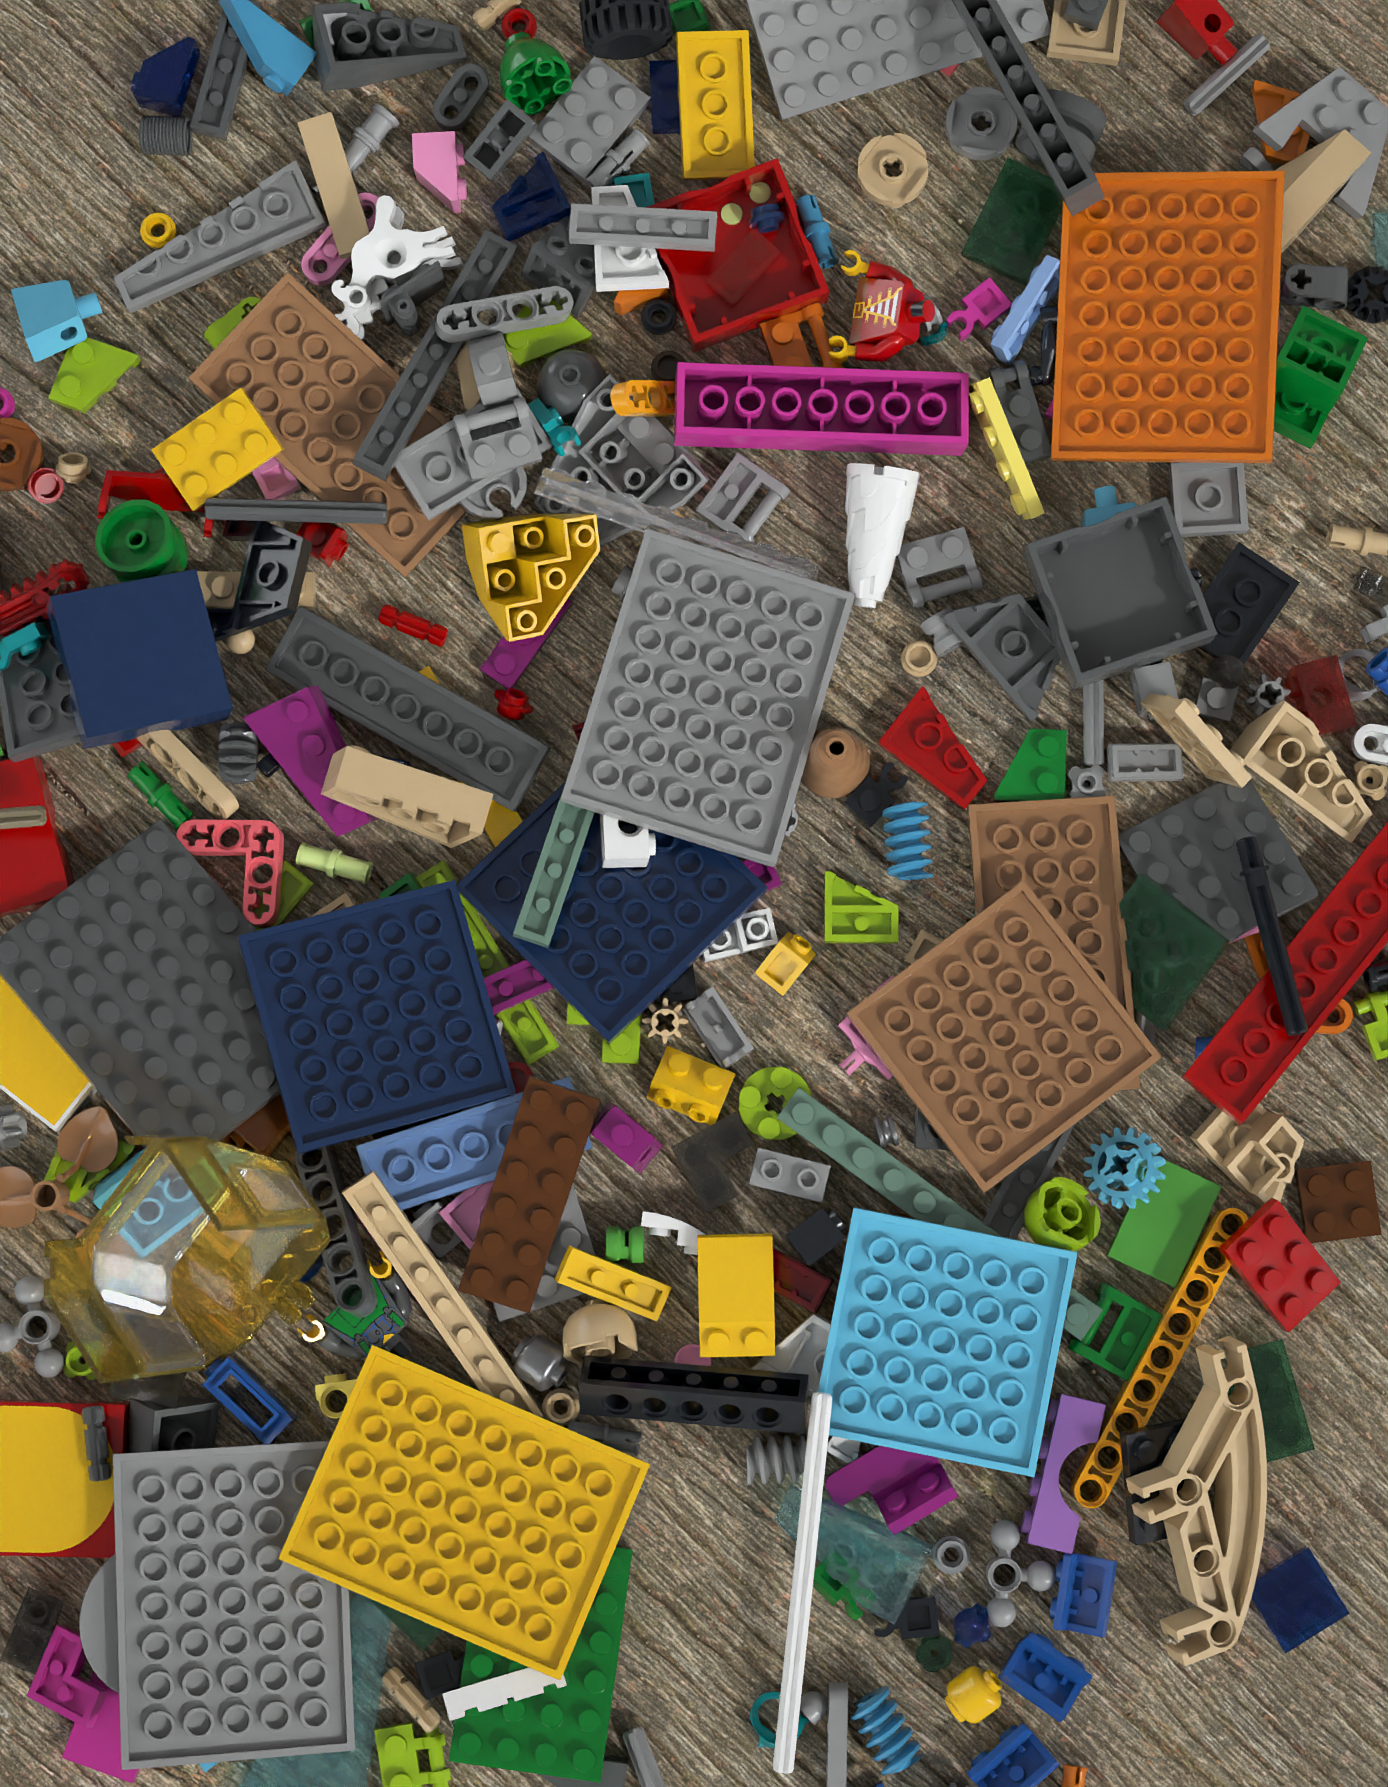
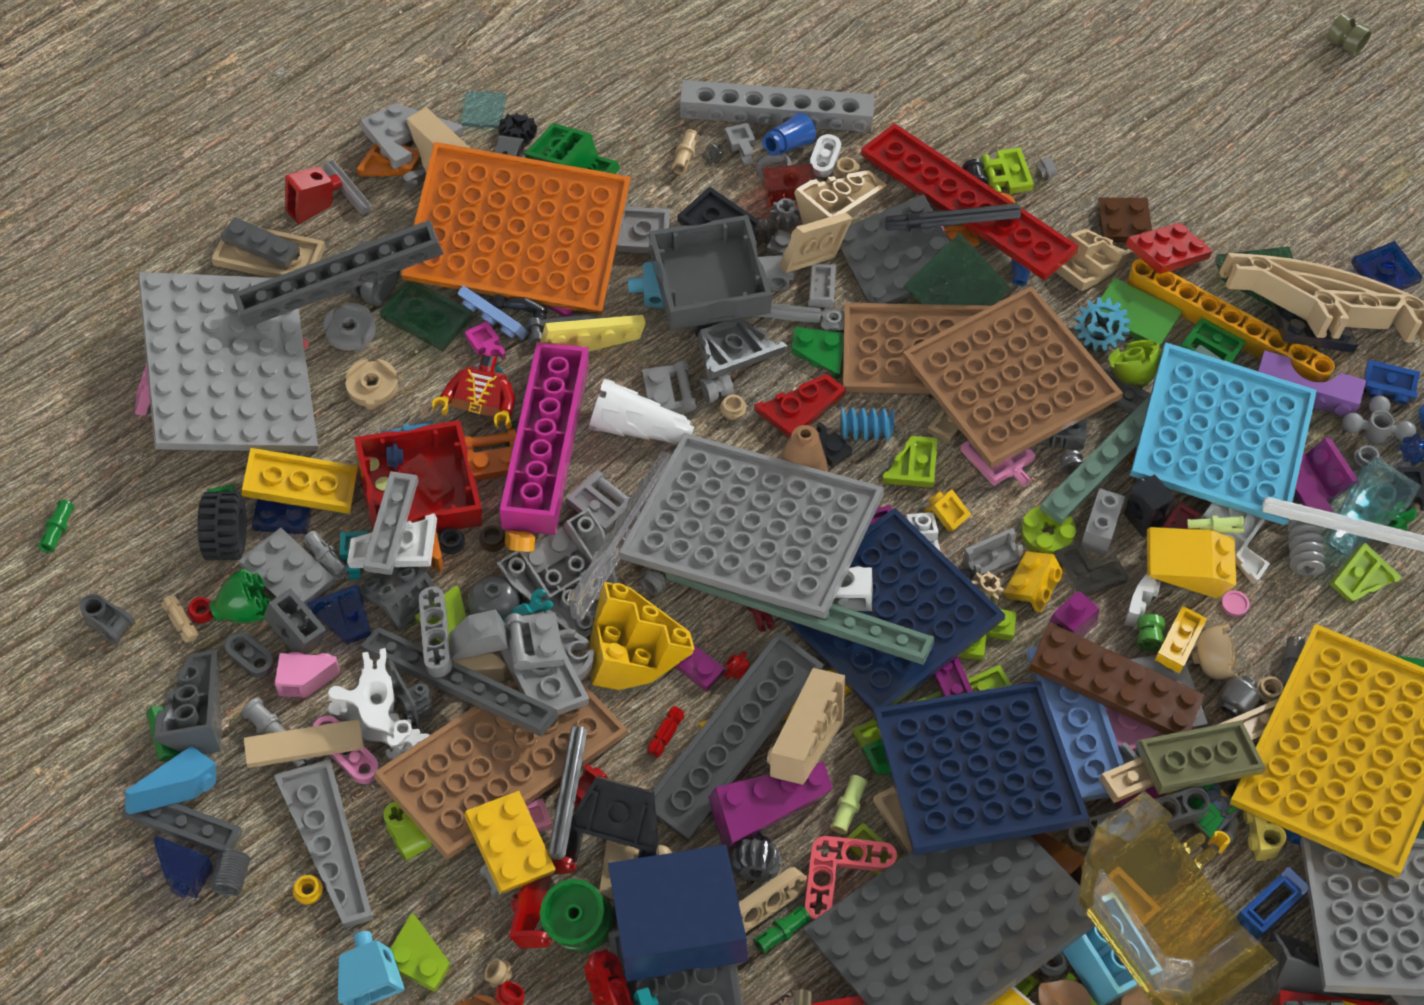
camera: 90 degrees left, 25 degrees down
black brick [578,1356,809,1434] -> none
none -> olive tile [1136,720,1266,795]
none -> yellowish green pin [1187,515,1244,534]
none -> lime wing [1329,542,1402,602]

